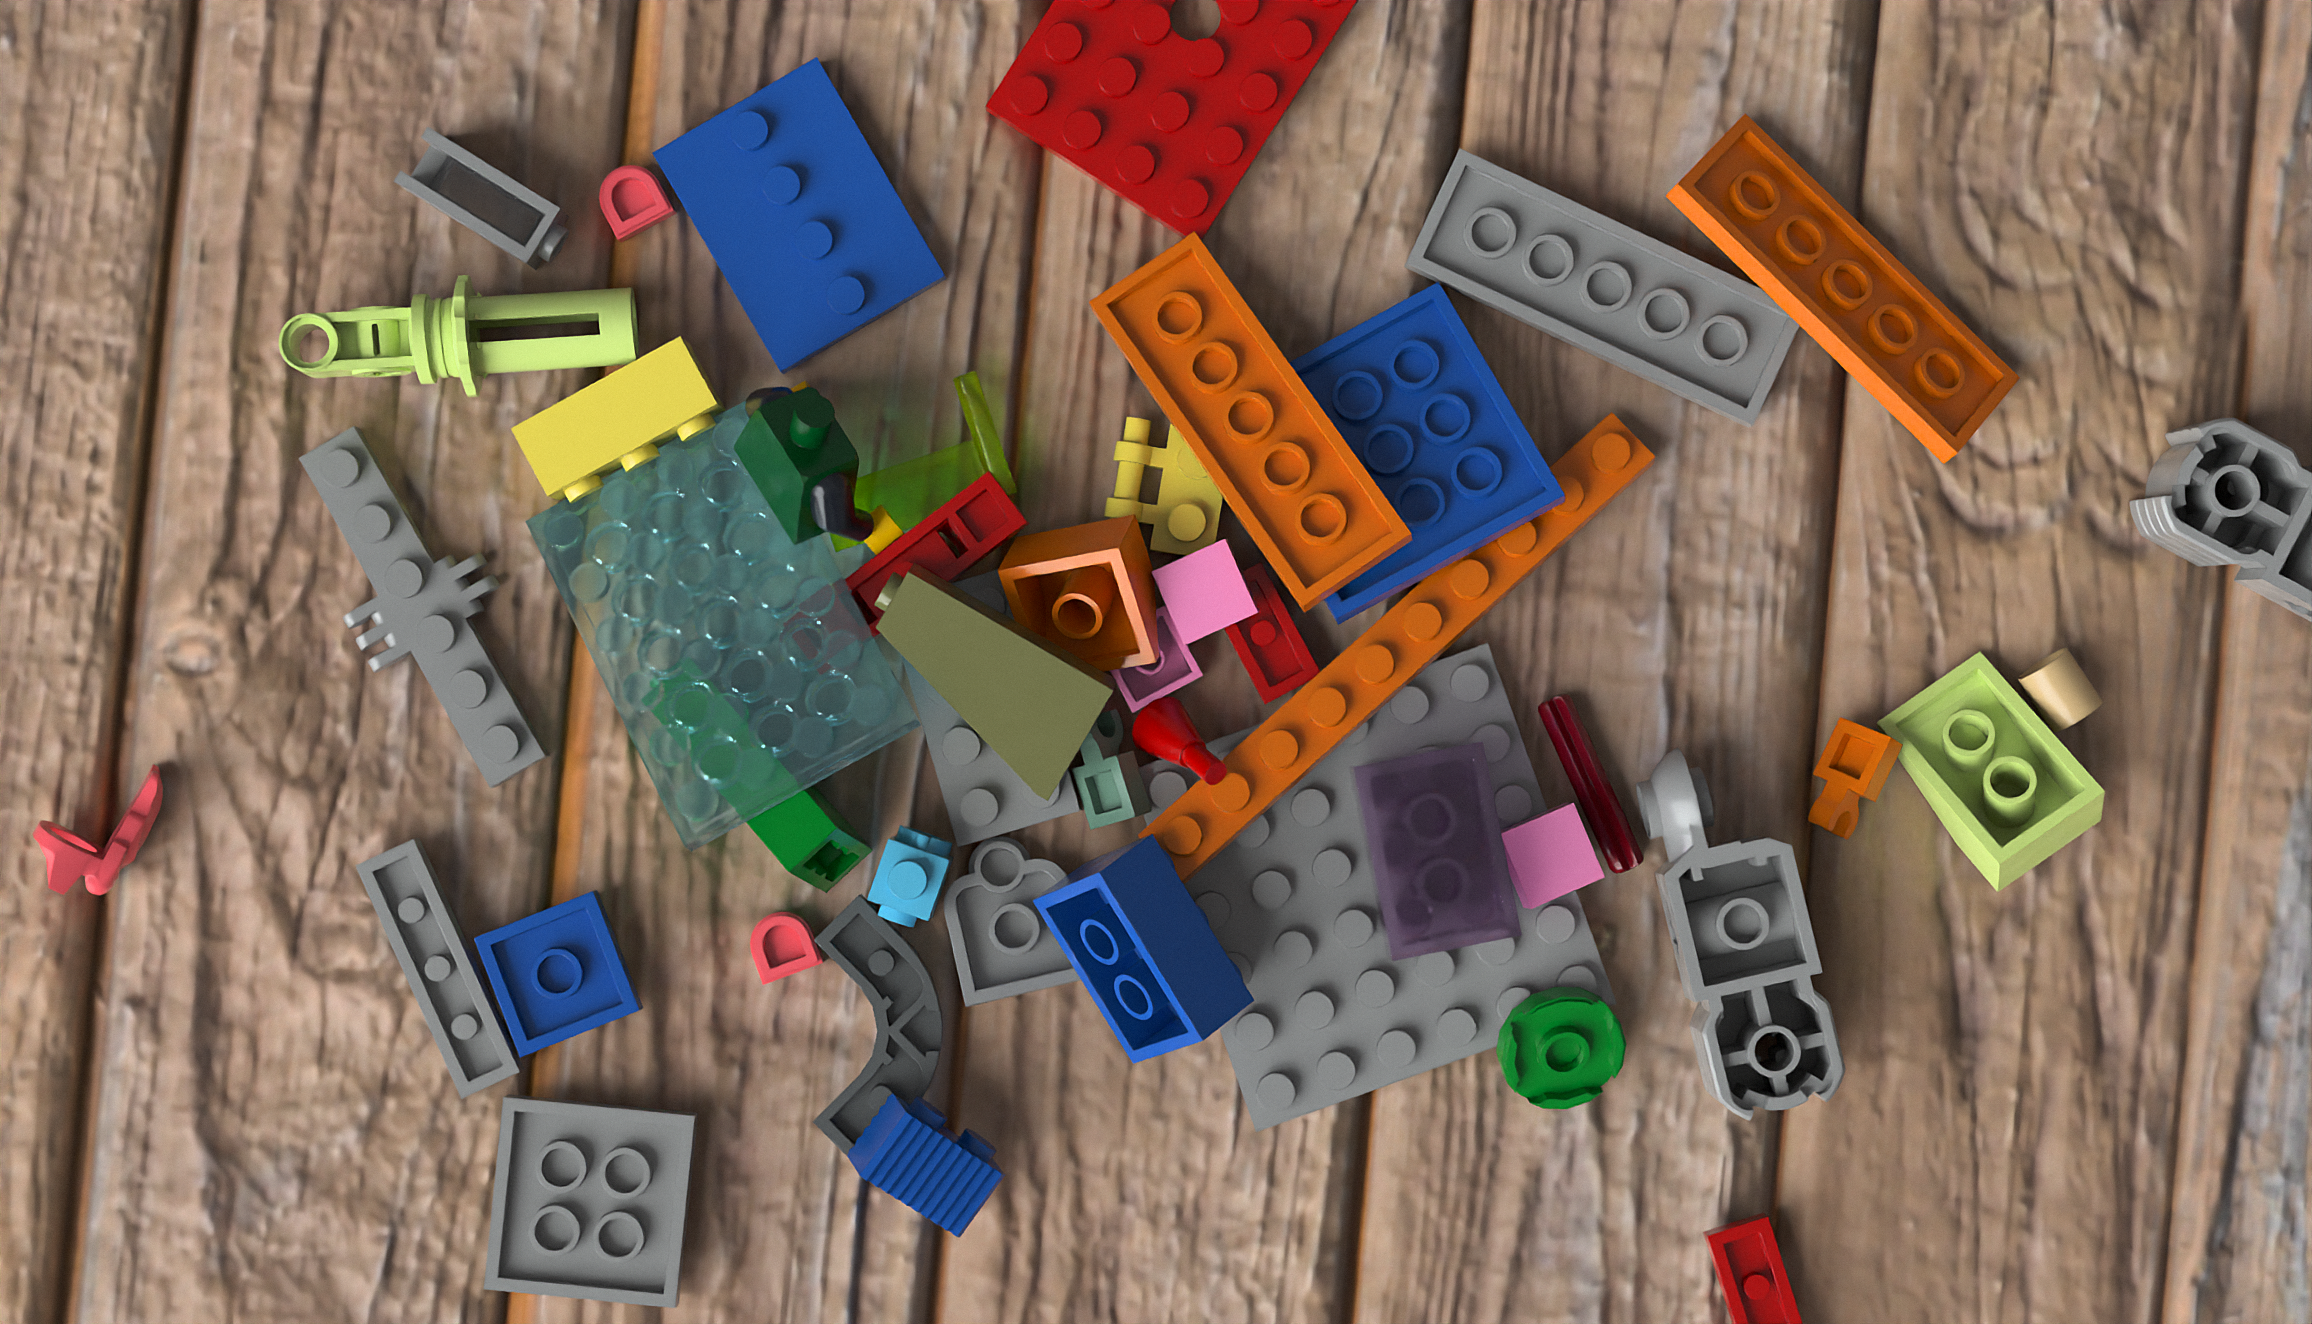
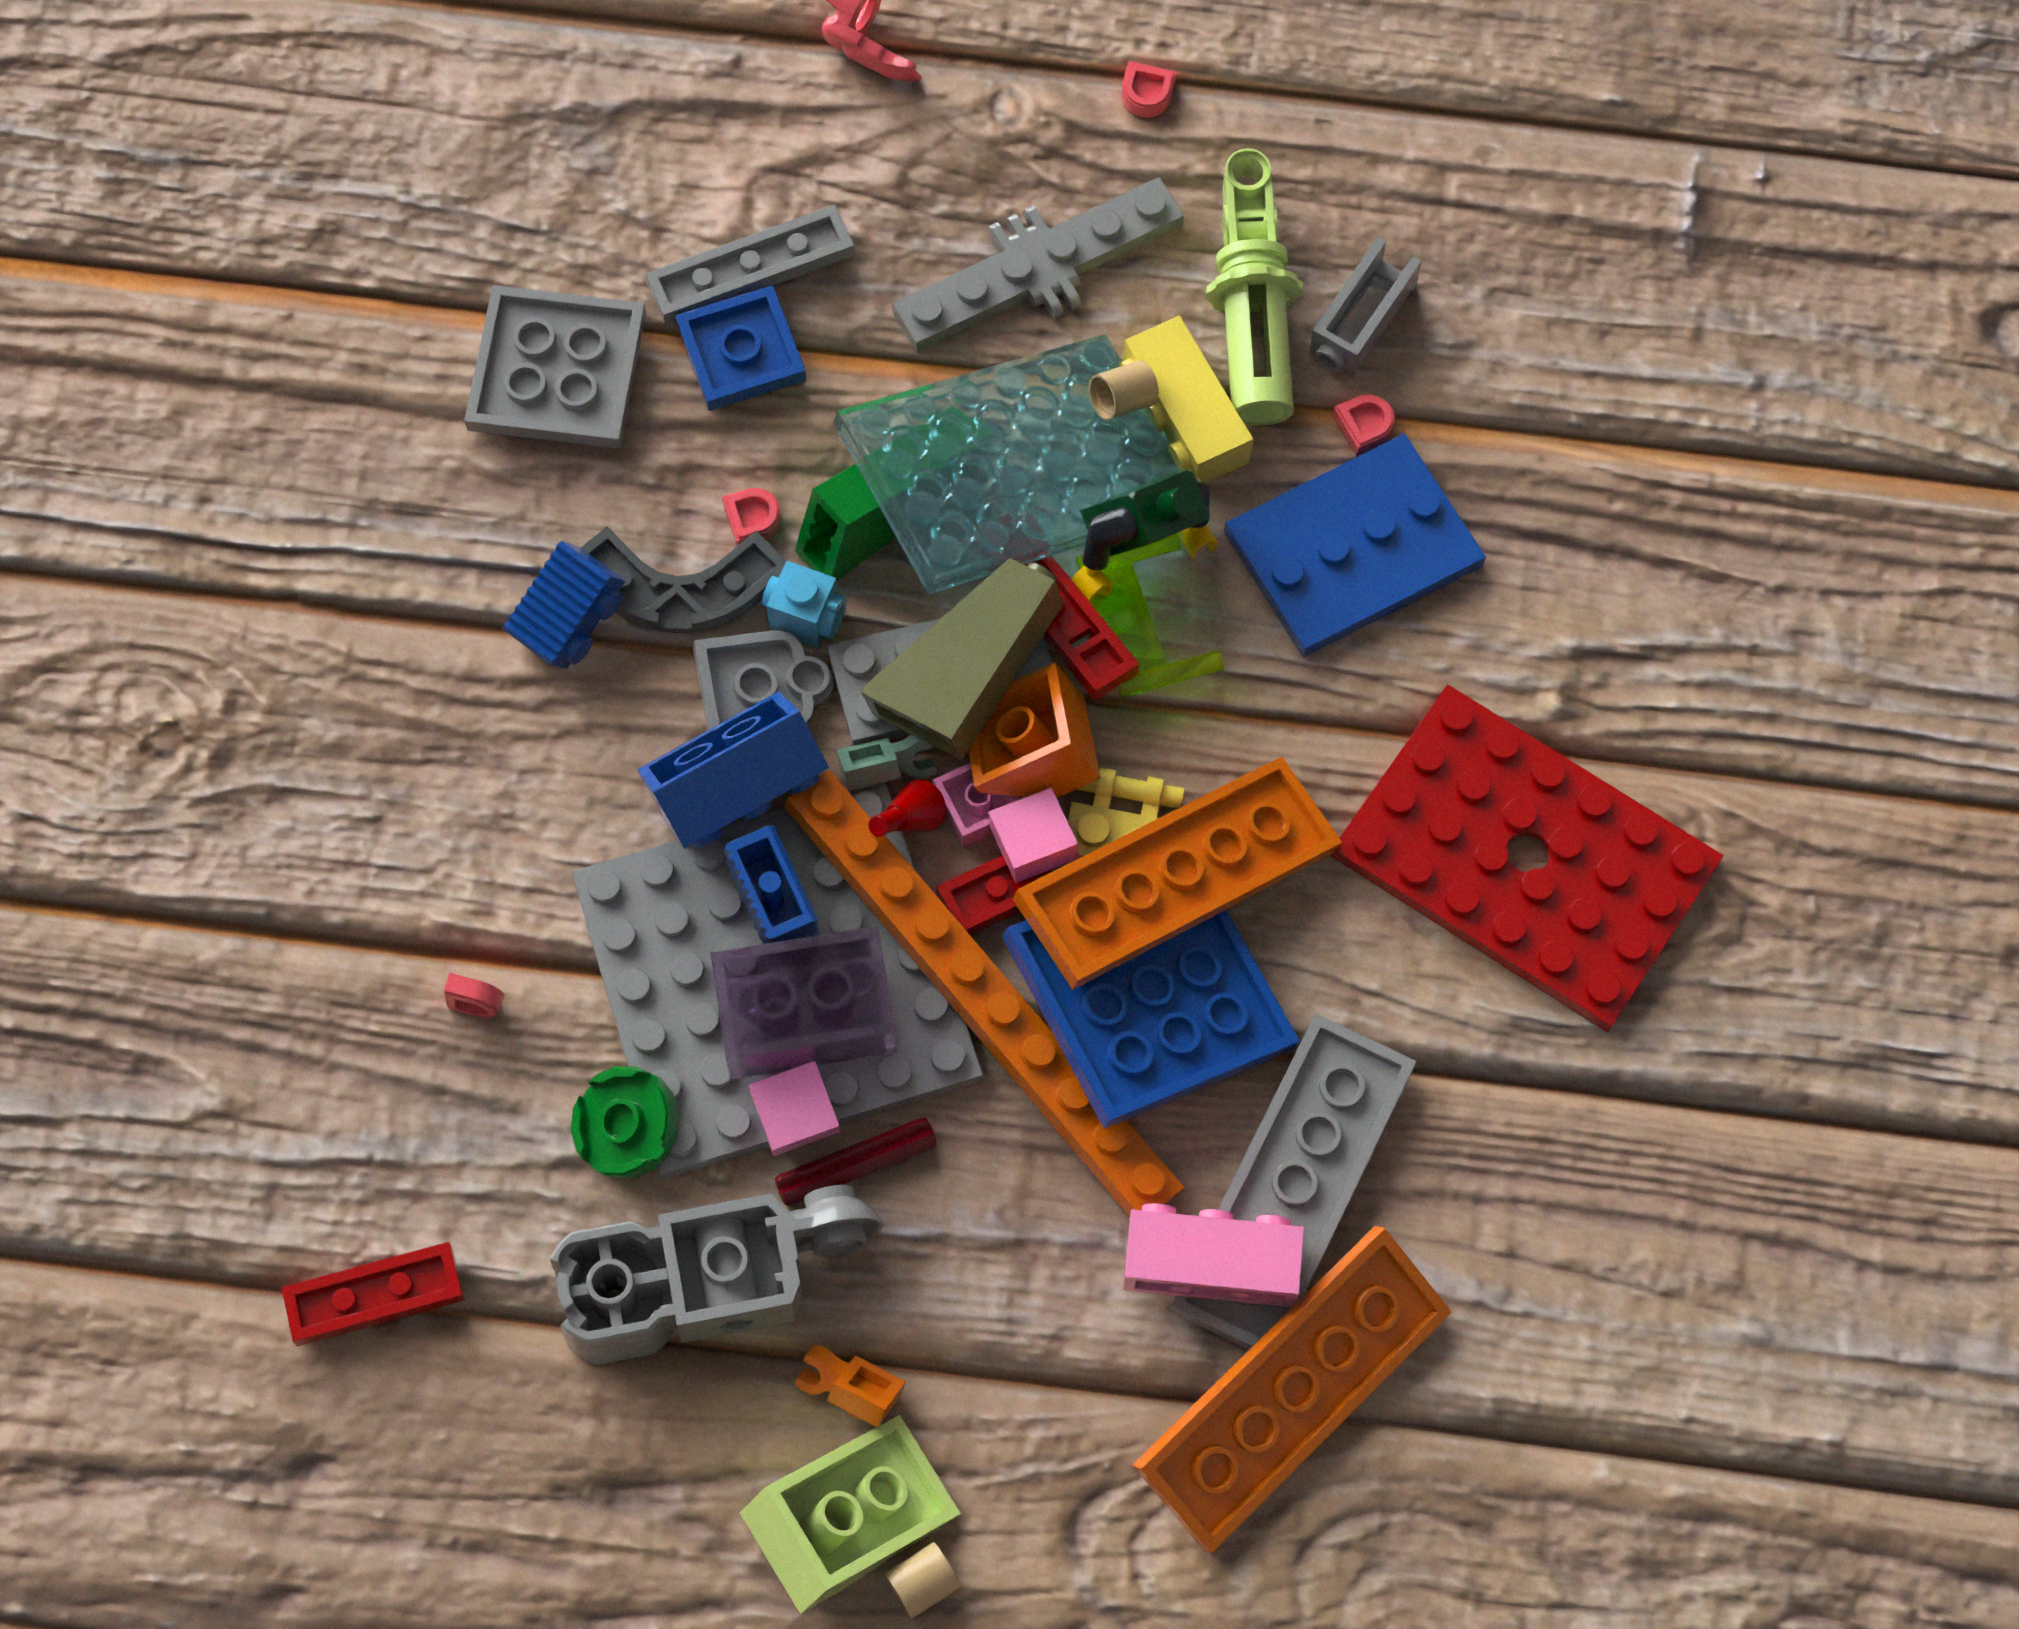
camera: 95 degrees right, 20 degrees down
none -> coral tile [444,973,504,1018]
none -> blue brick [724,825,821,961]
none -> tan beam [1089,360,1159,420]
none -> coral tile [1121,61,1177,118]
none -> bright pink brick [1123,1204,1304,1307]

